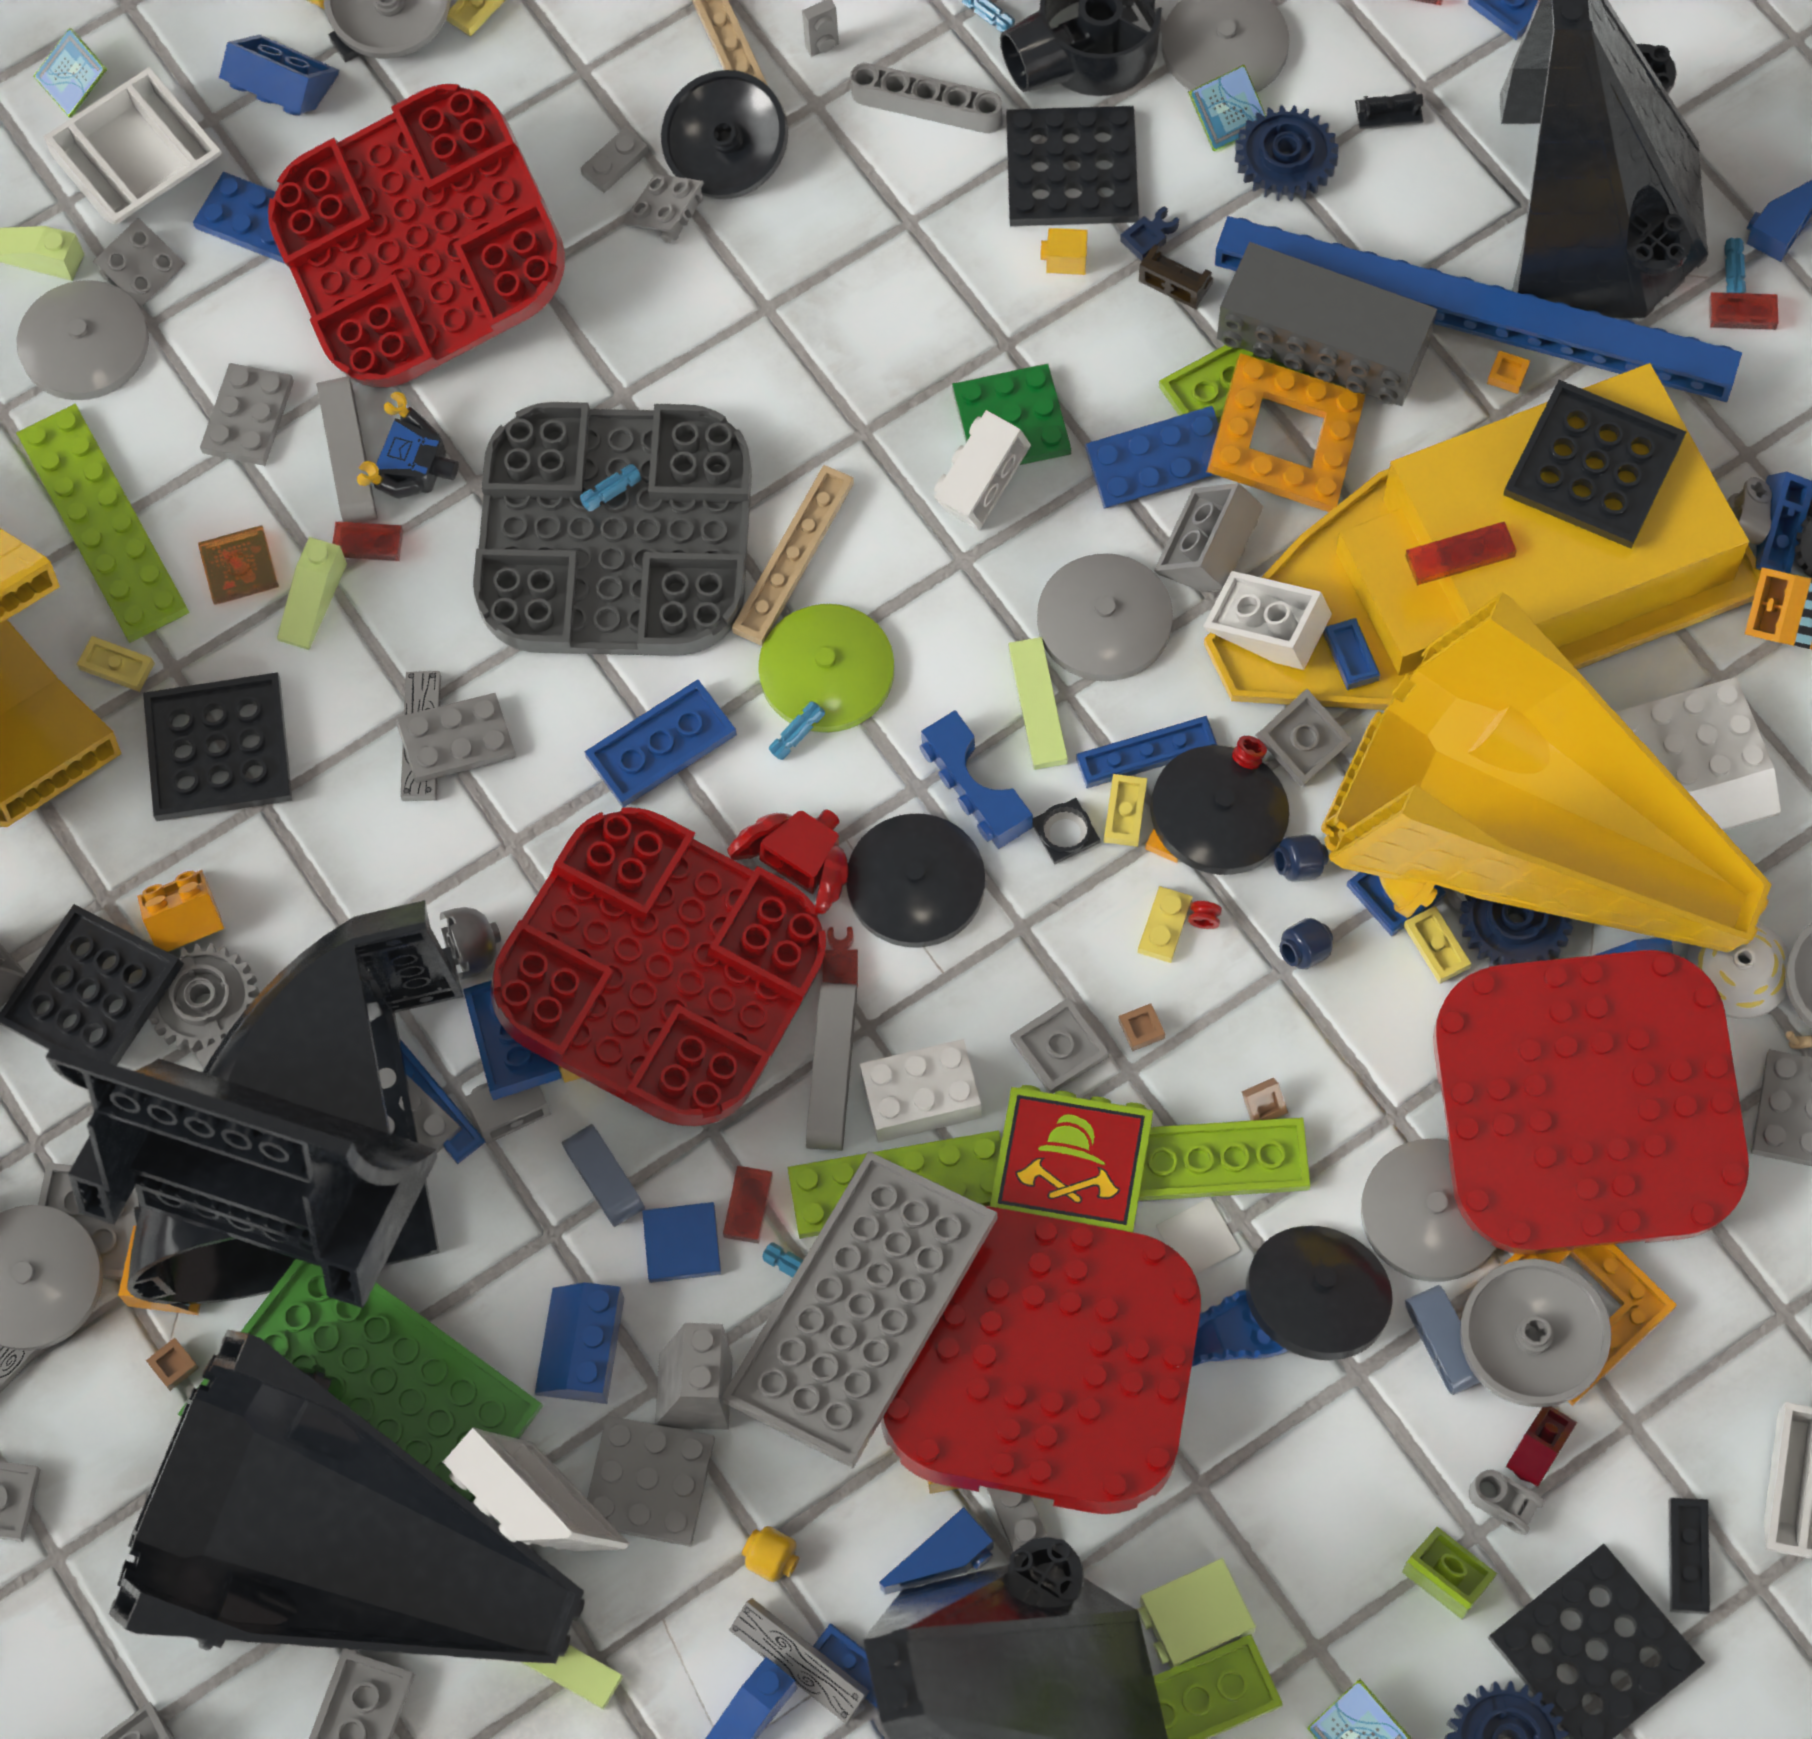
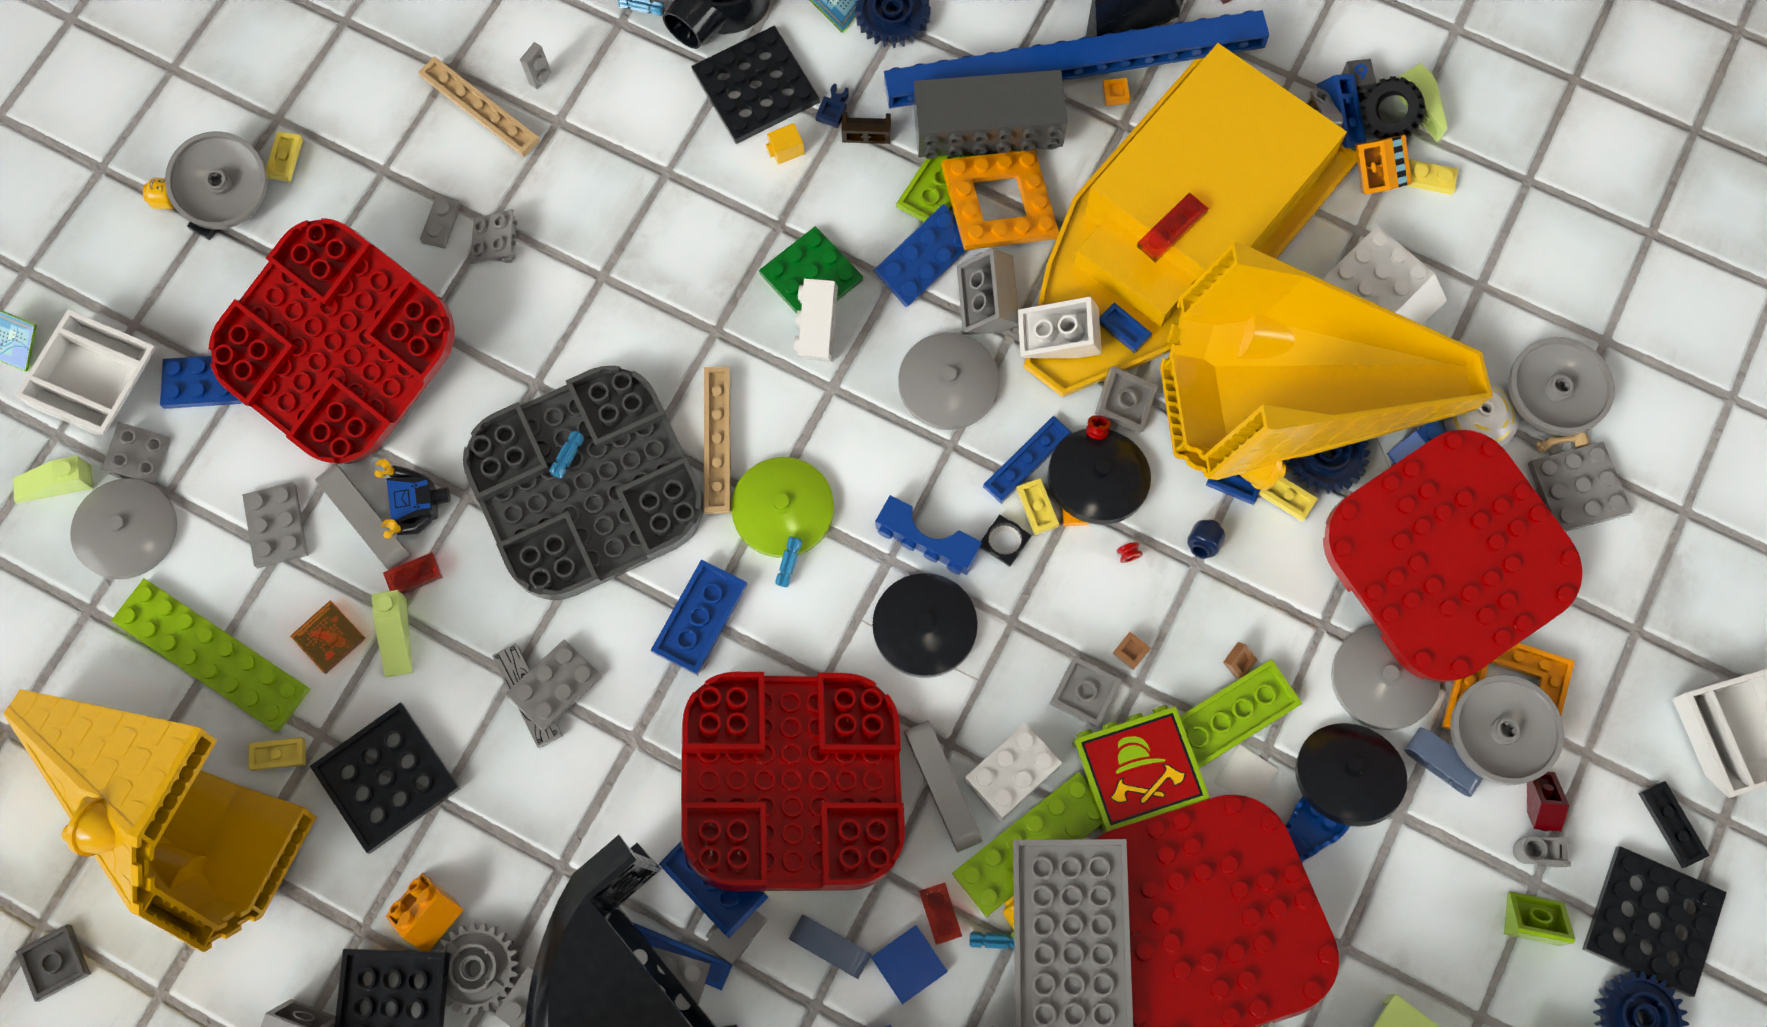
camera: 30 degrees left, 5 degrees up
blue slope [219,34,340,116] -> none
flat silver cylinder [440,907,501,980] -> none
black dish [661,70,788,199] -> none
red torso [727,809,848,915] -> none
clear red plate [822,927,858,987] -> none
light grey beam [850,63,1002,133] -> none
yellowish green tile [1008,637,1068,770] -> none
light yellow plate [1138,886,1193,963] -> none
dark blue head [1274,834,1329,882] -> none
black piece [1503,380,1686,549] -> none

